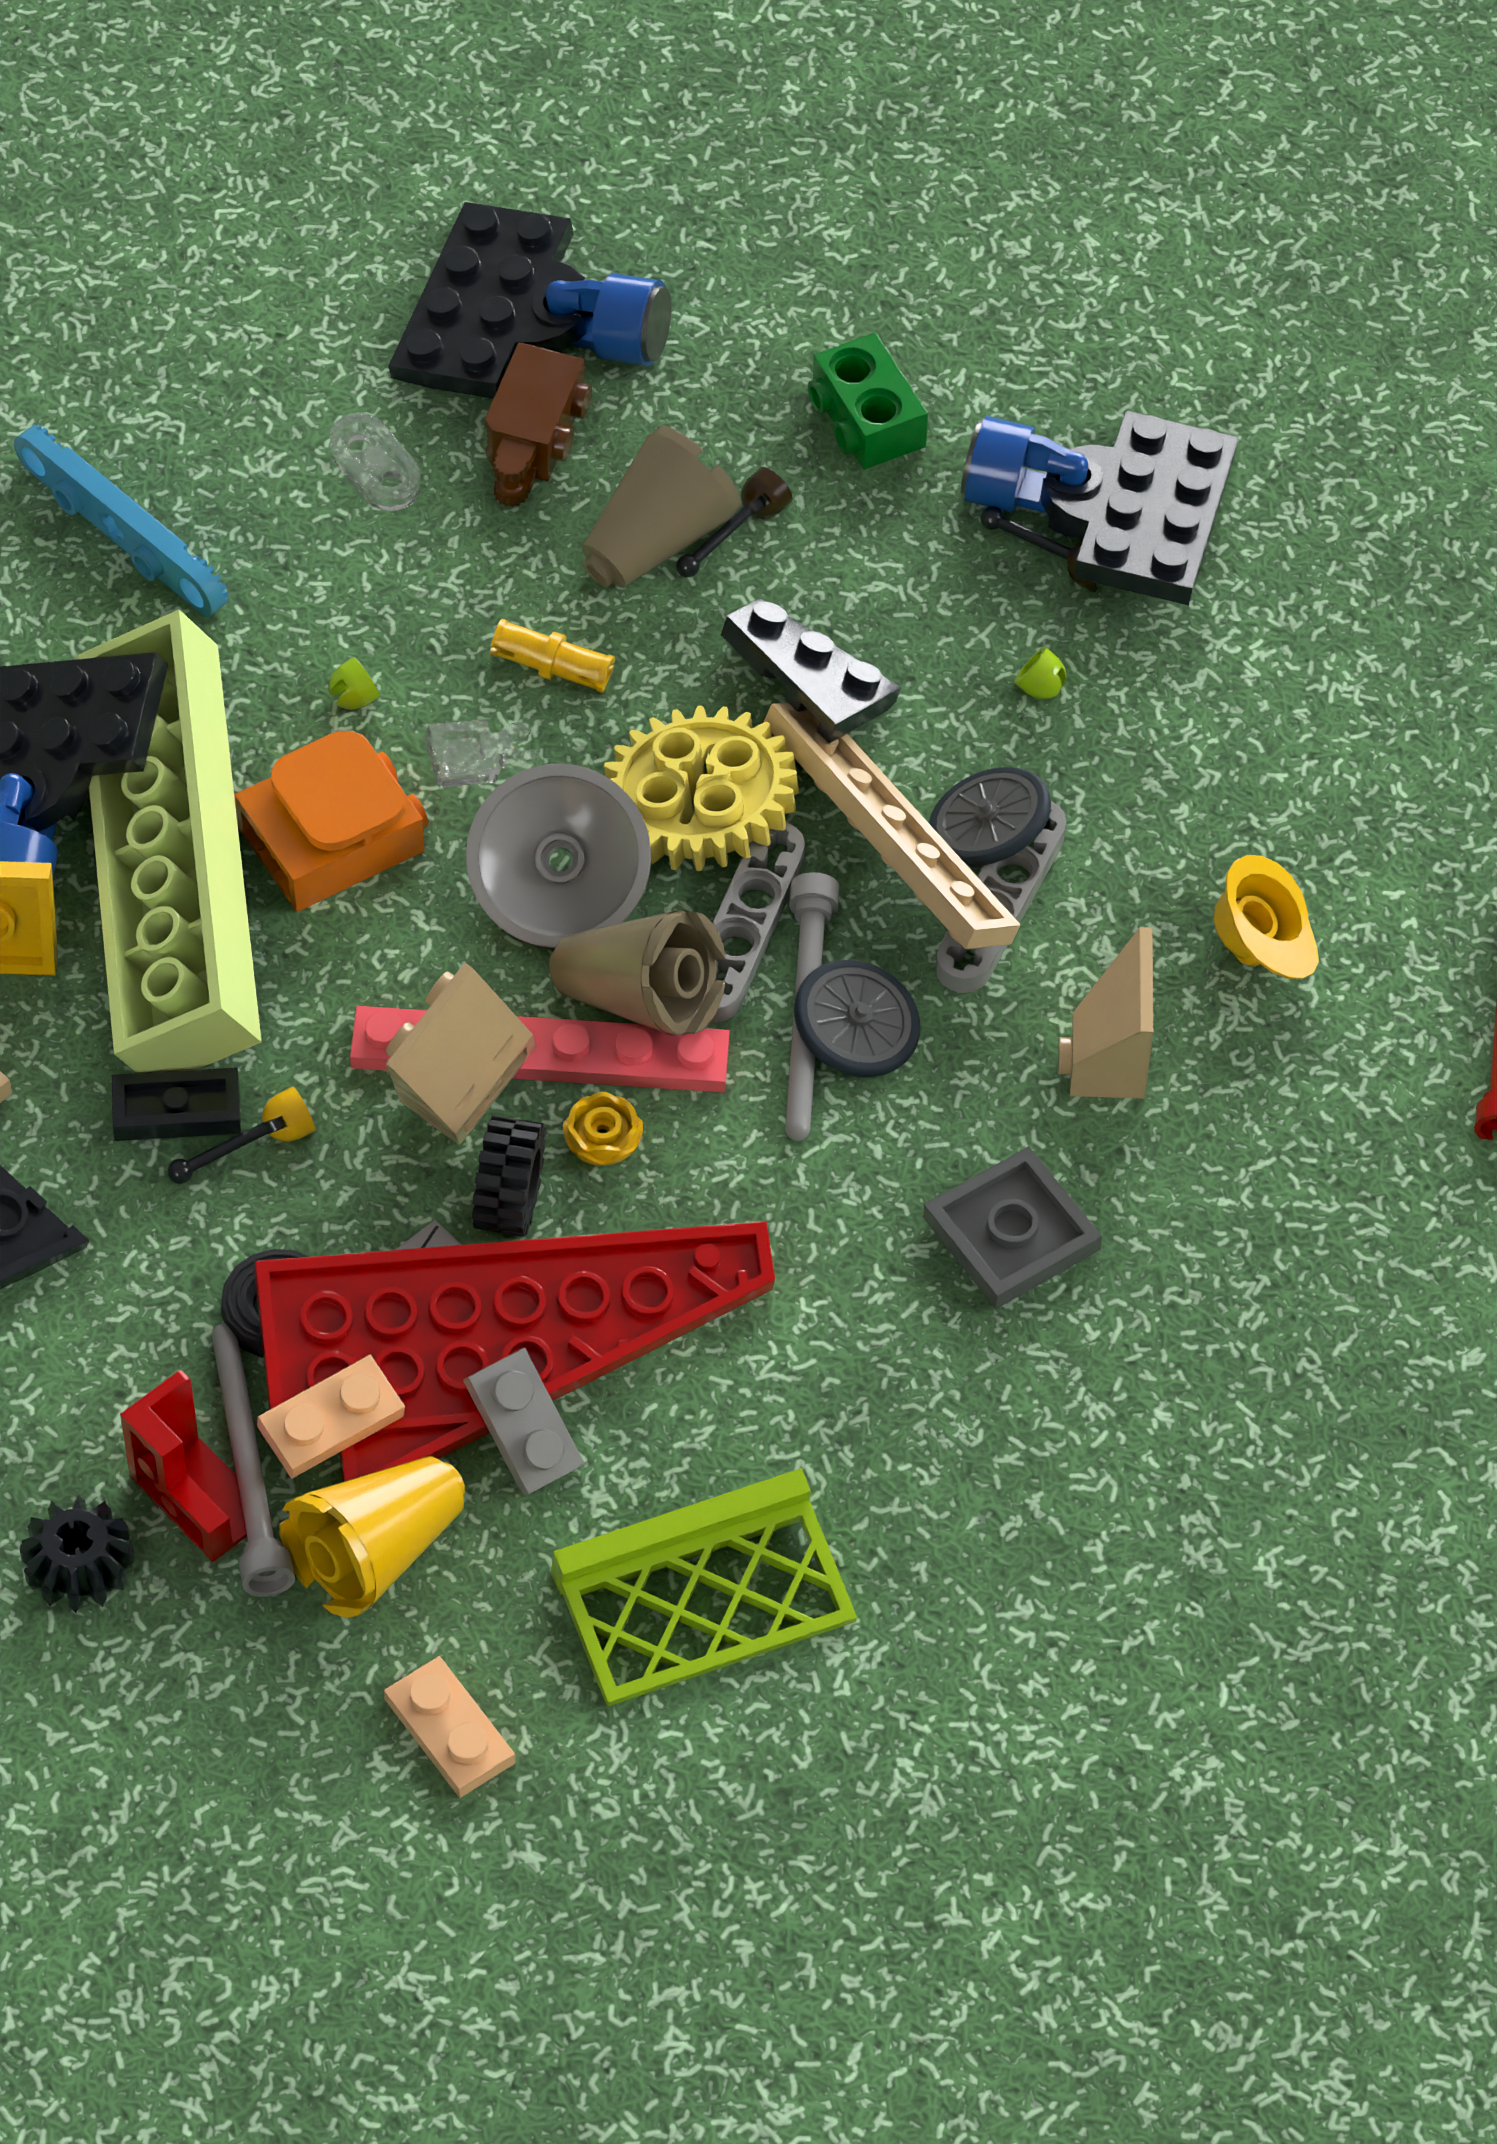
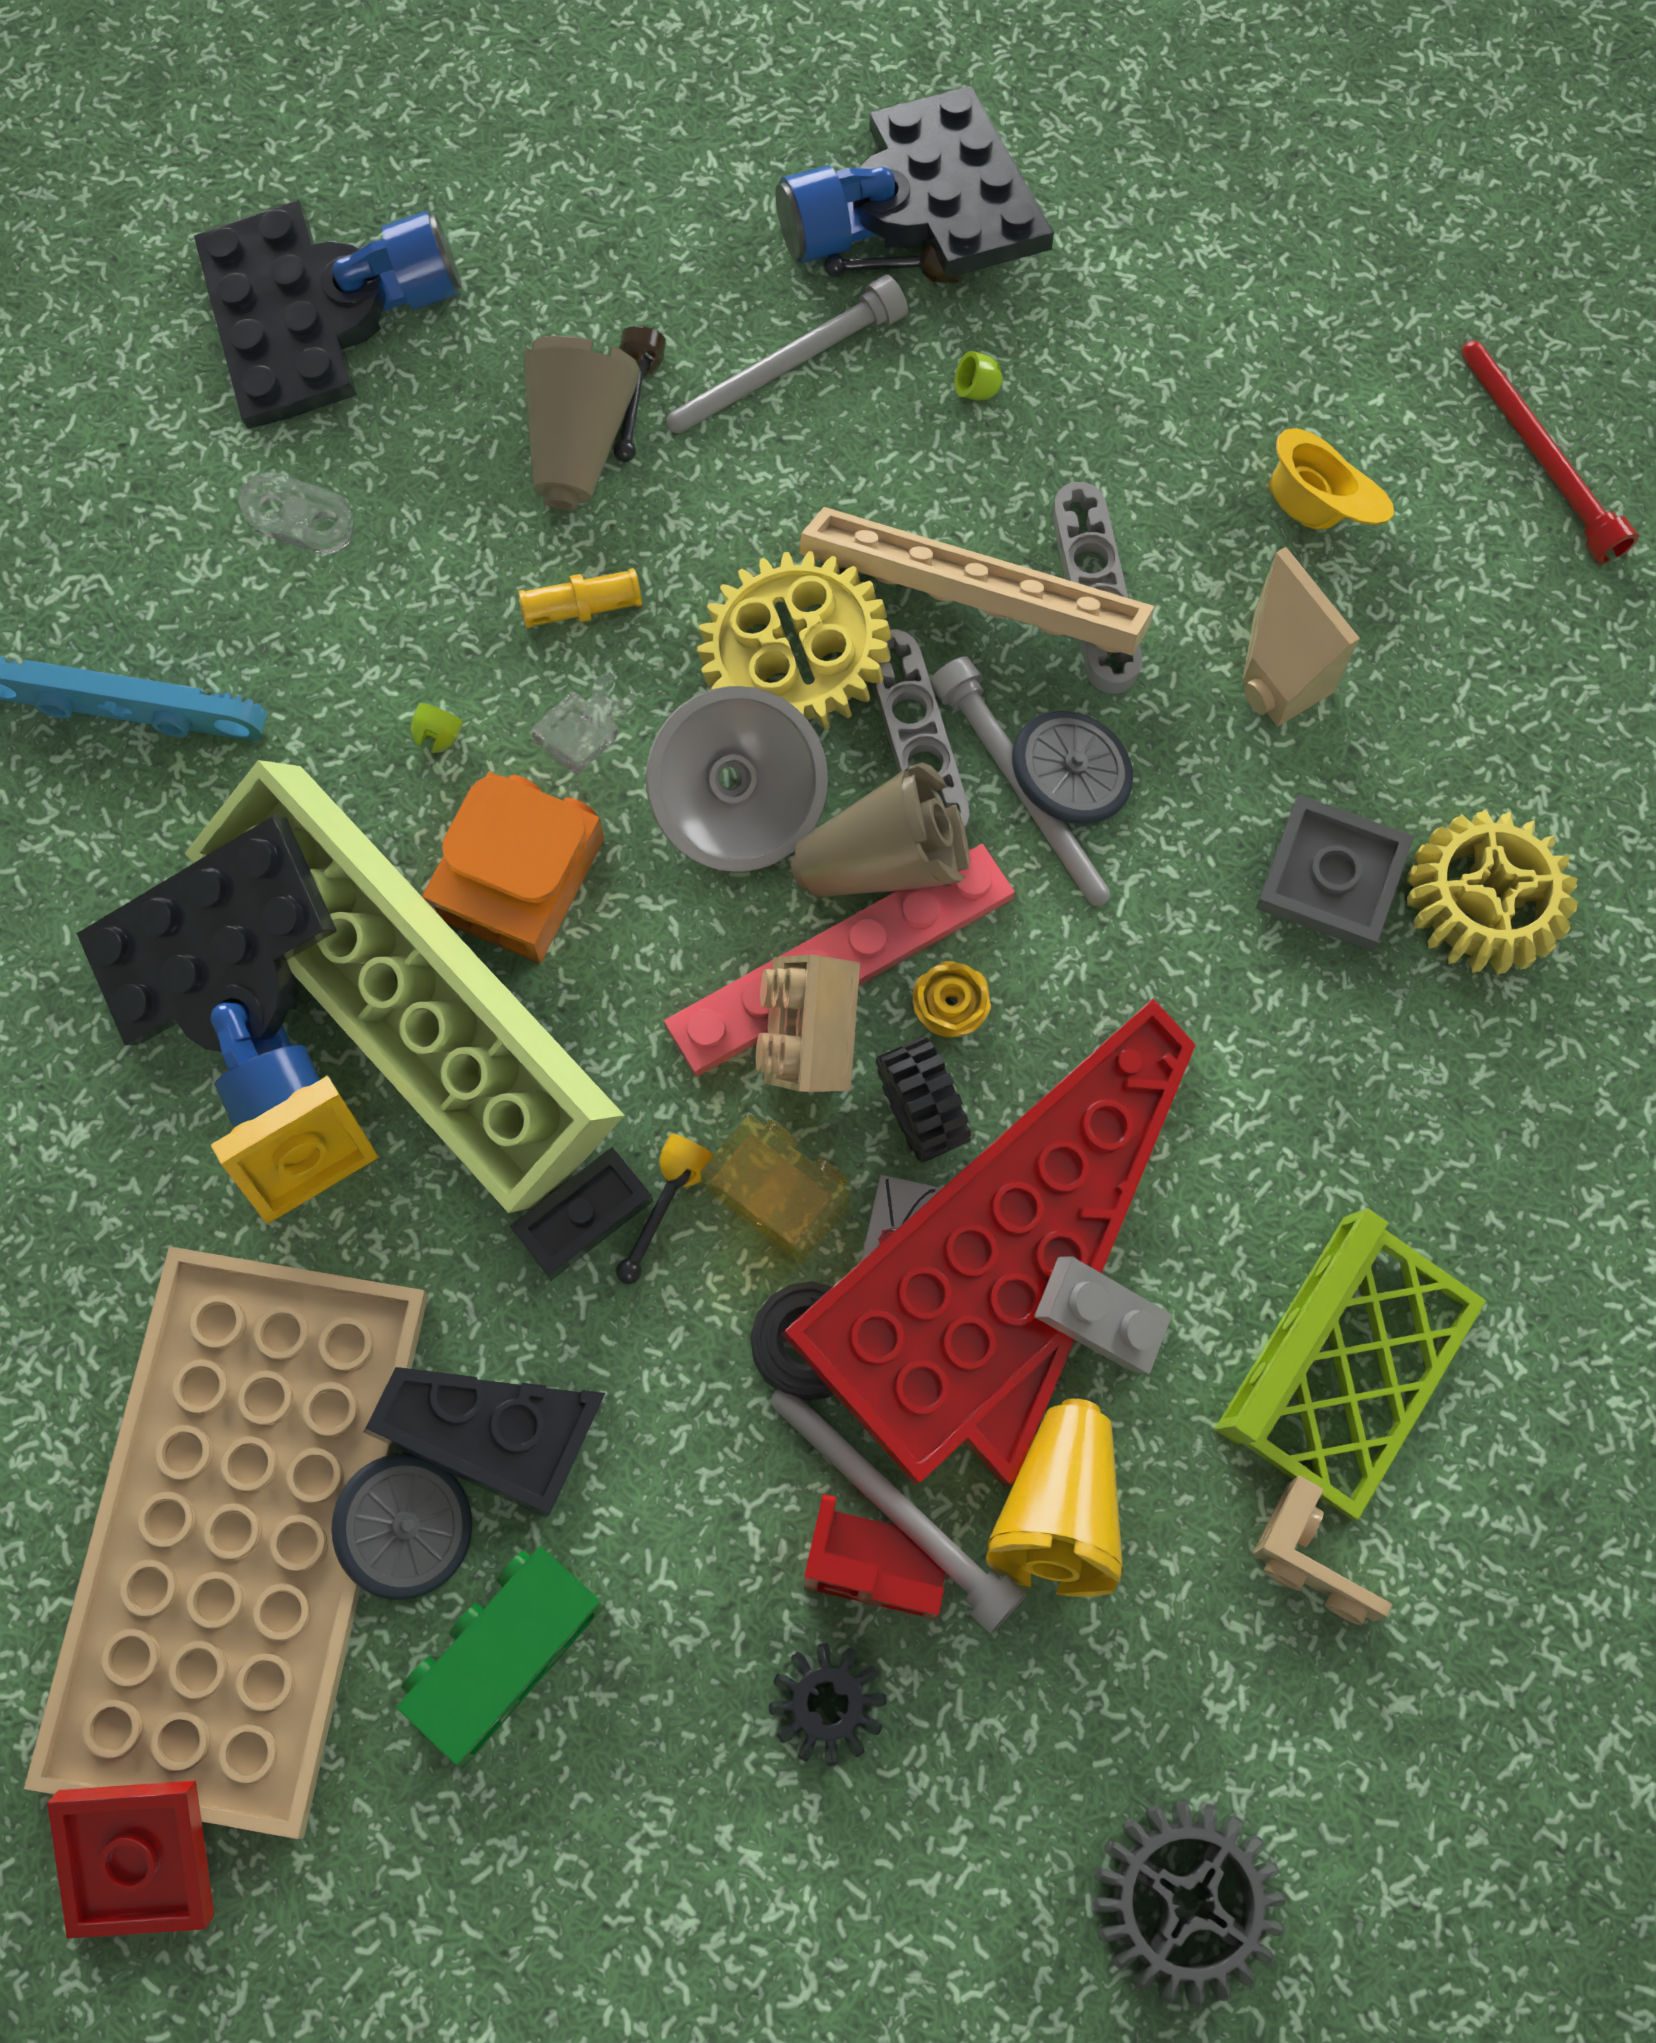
camera: 35 degrees left, 15 degrees up
light nougat plate [257,1354,405,1479] -> none
light nougat plate [384,1656,516,1798] -> none
reddish brown hinge [485,342,592,507] -> none
wing [721,598,901,743] -> none
green brick [808,332,928,470] -> none
dark grey wheel [929,767,1051,866] -> none
none -> light grey piece [666,274,908,434]
none -> clear yellow brick [700,1114,851,1265]
none -> dark grey gear [1091,1801,1286,2006]
none -> tan bracket [1253,1476,1392,1625]
none -> light yellow gear [1406,809,1579,976]

